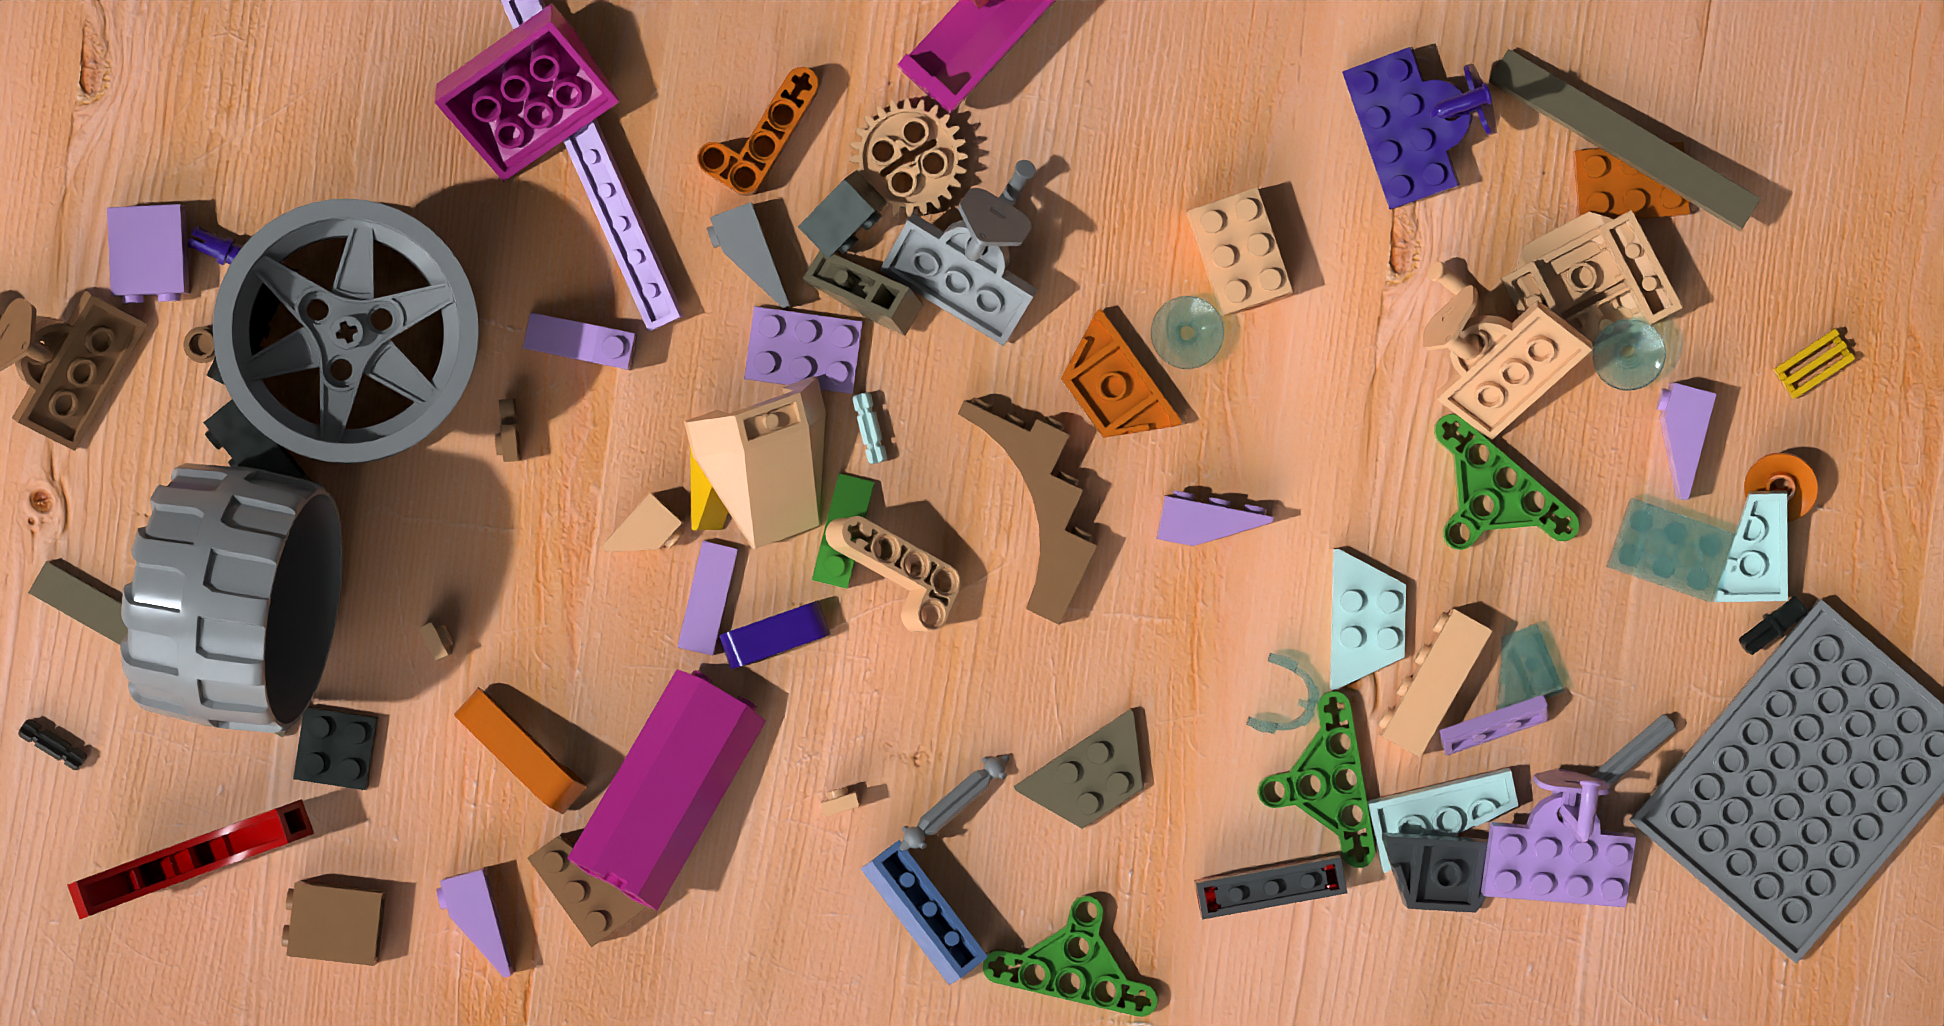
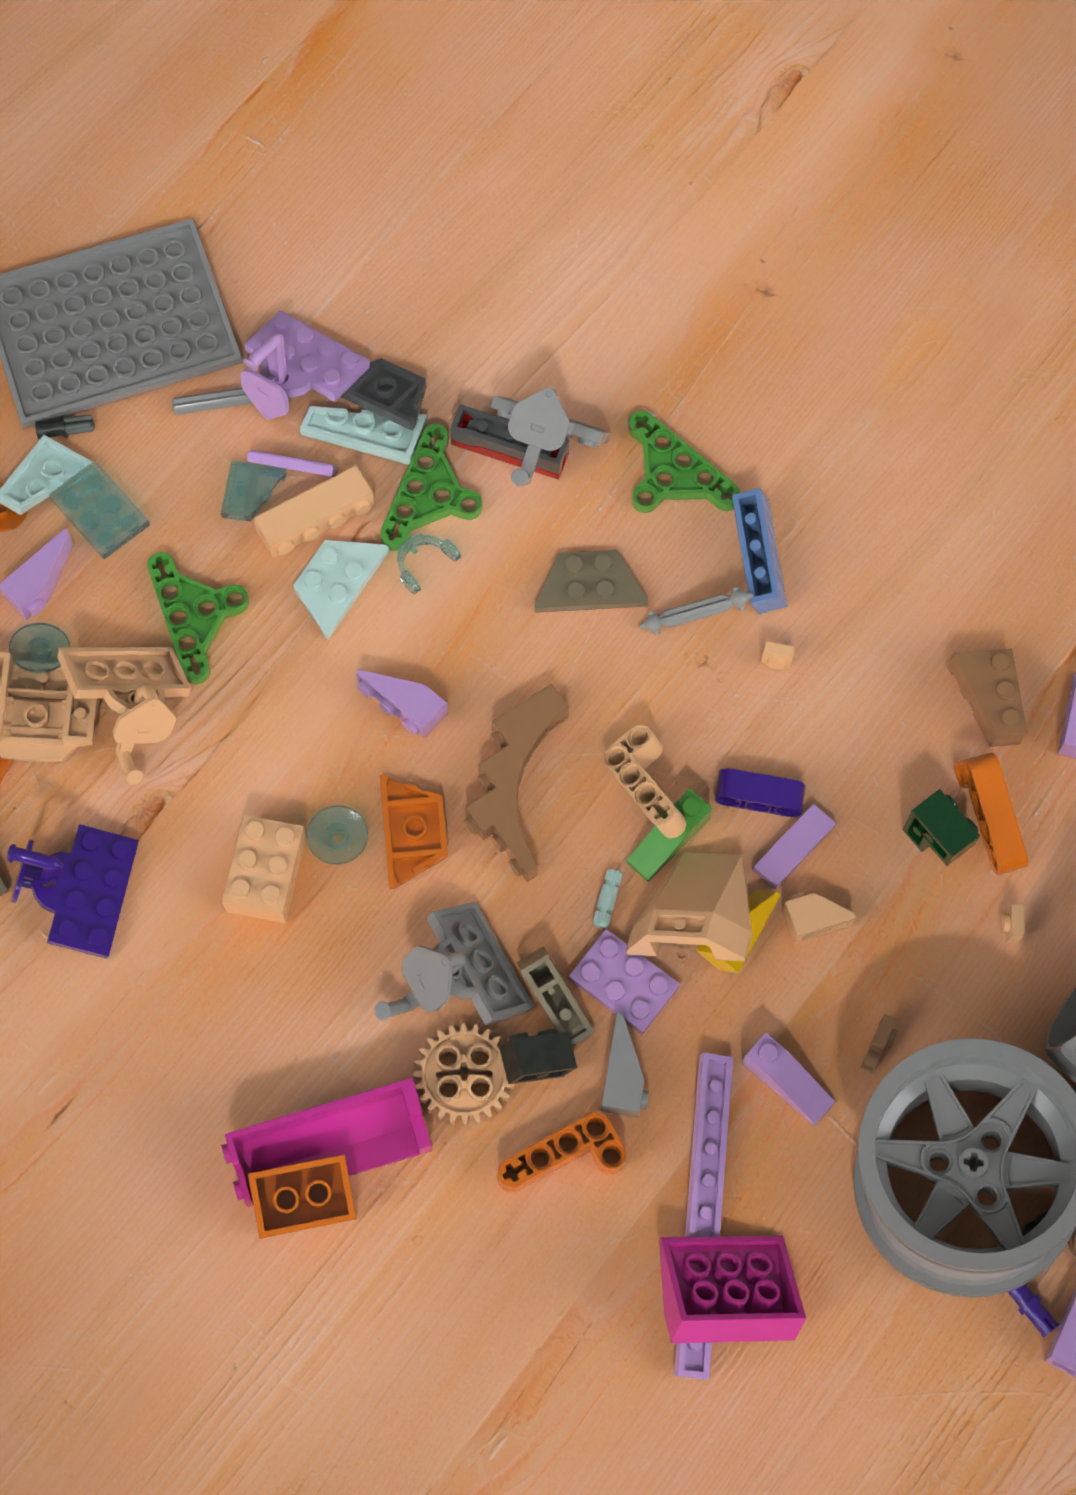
camera: 150 degrees left, 20 degrees down
dark pink panel [567,669,766,911] -> none
none -> light grey plate [491,388,611,486]
none -> dark green brick [902,789,980,866]

